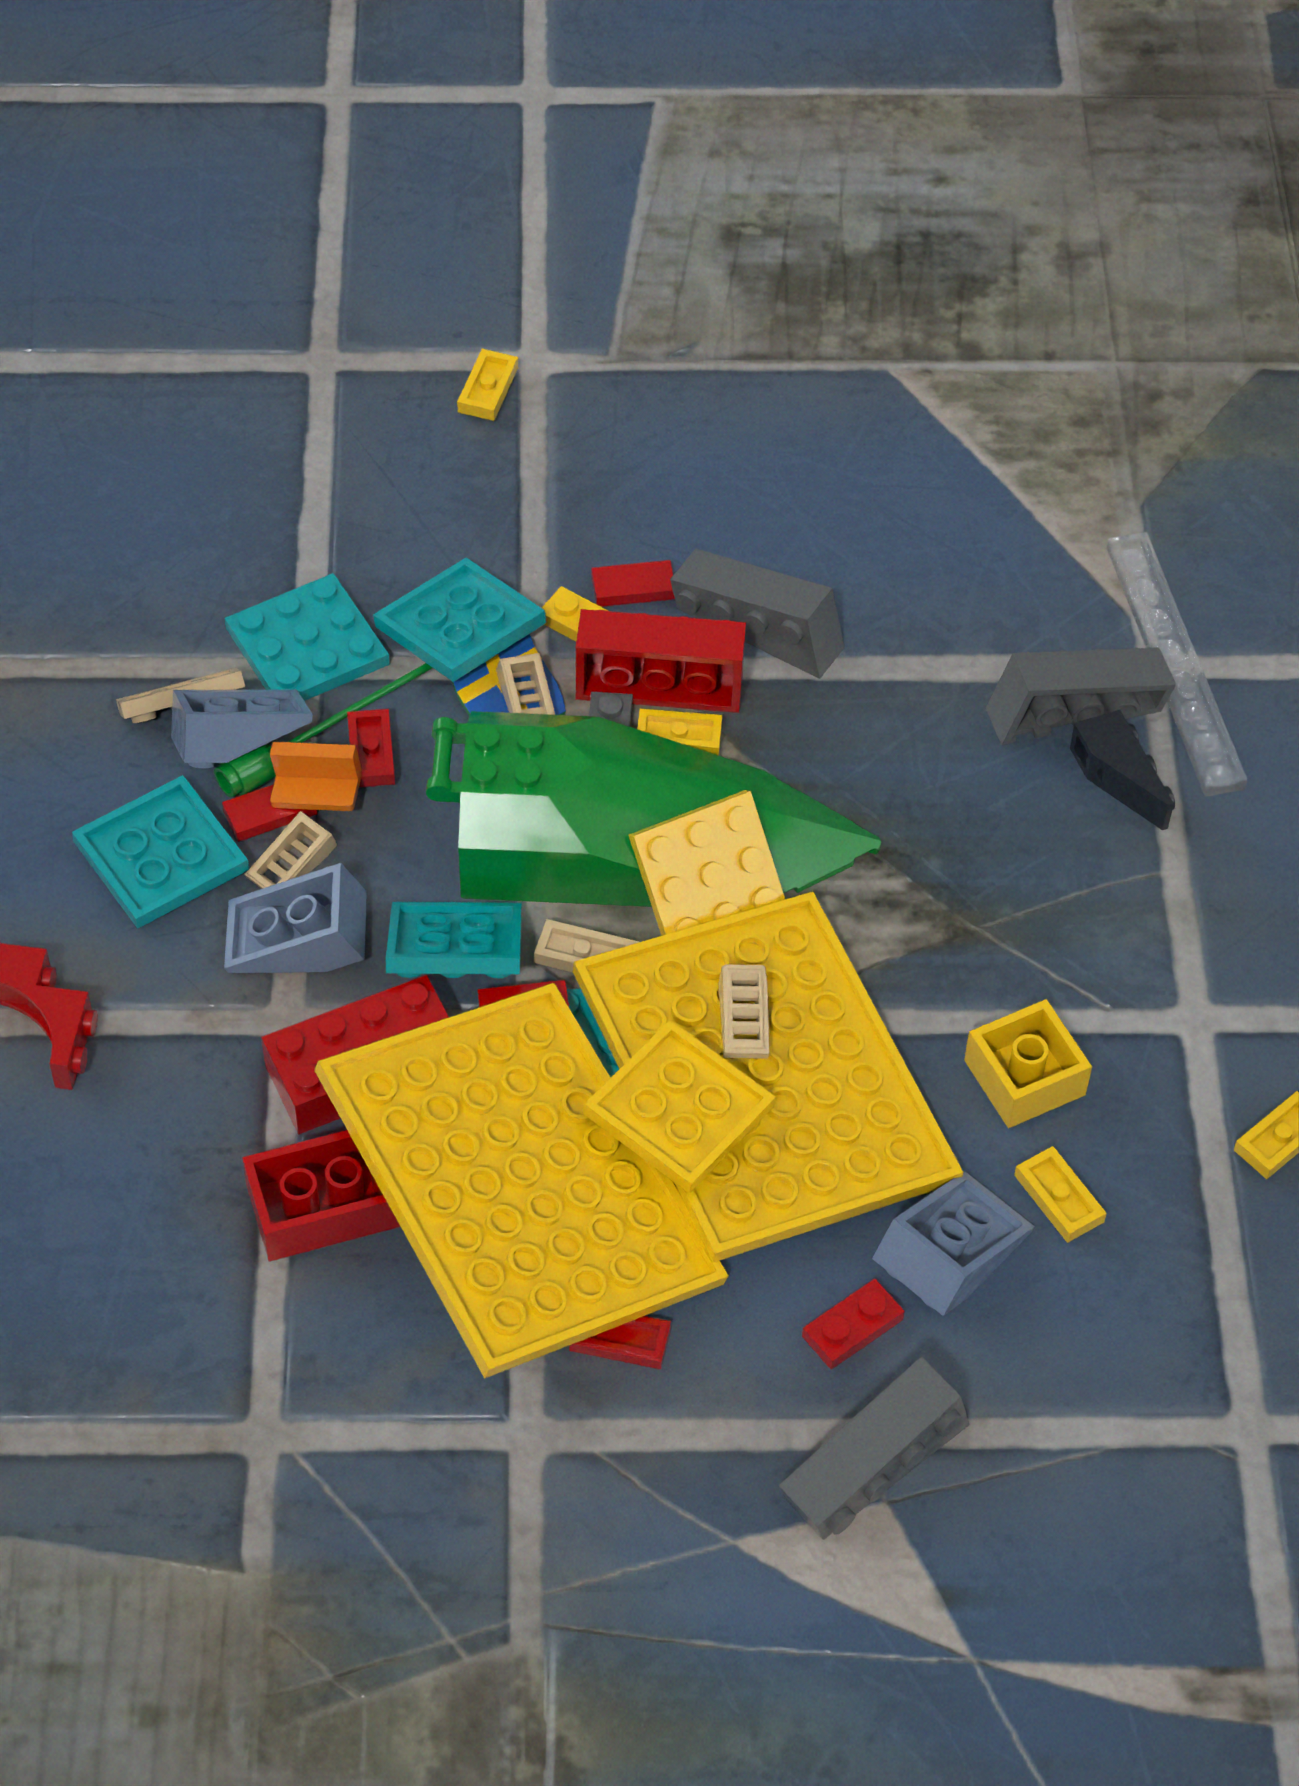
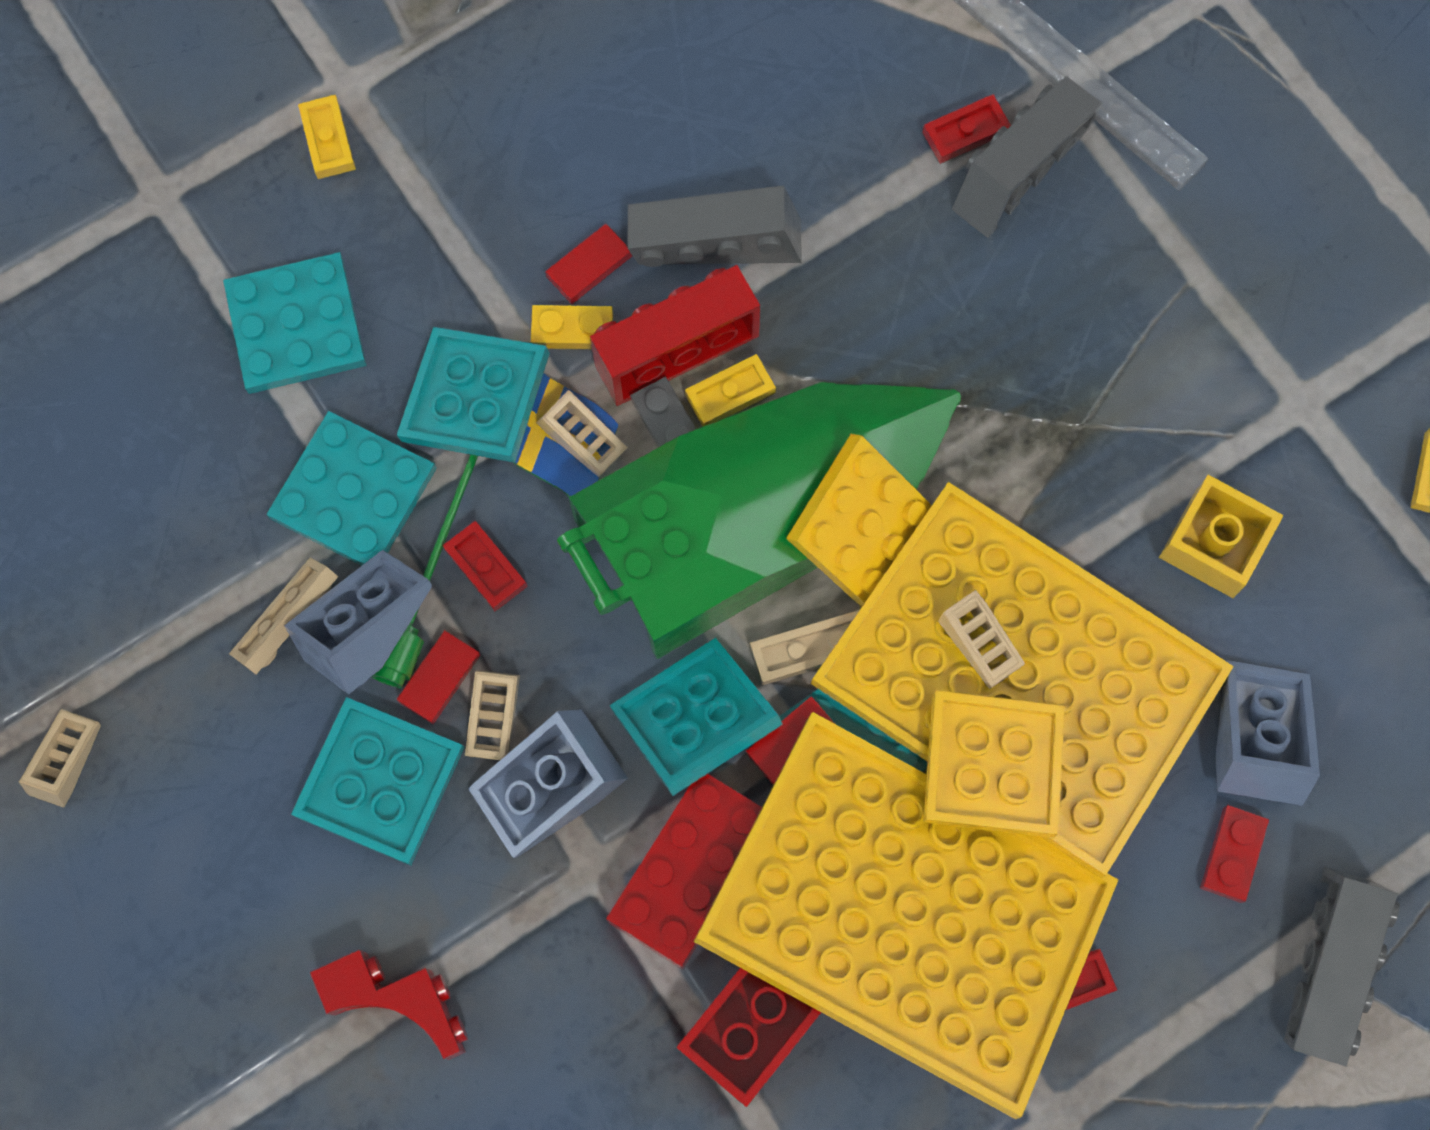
camera: 30 degrees left, 20 degrees up
orange panel [270,742,362,811] -> none
yellow plate [1014,1146,1107,1243] -> none
black slope [1070,710,1175,830] -> none
none -> teal plate [223,252,367,394]
none -> red plate [922,94,1011,164]

